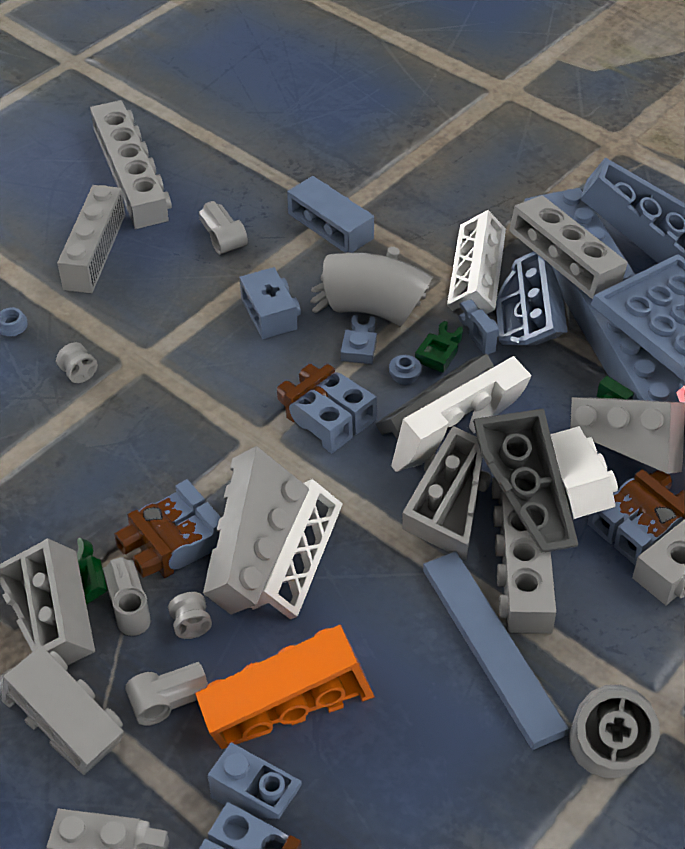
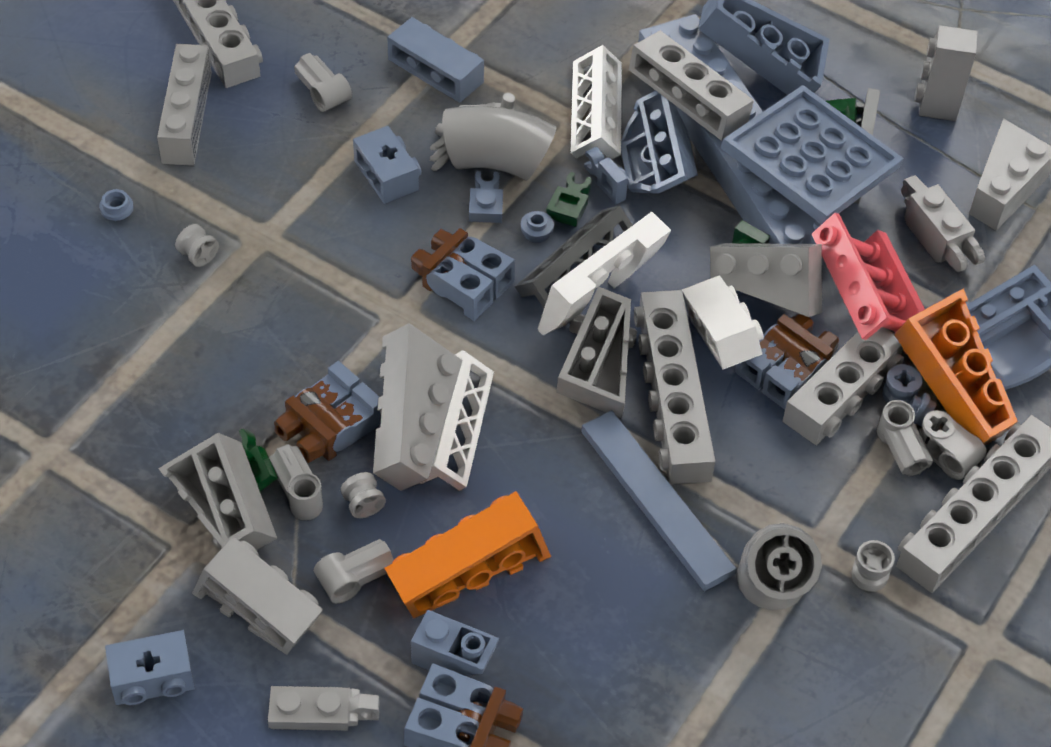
camera: 10 degrees left, 5 degrees up
dark grey wedge [473,408,578,553] -> none

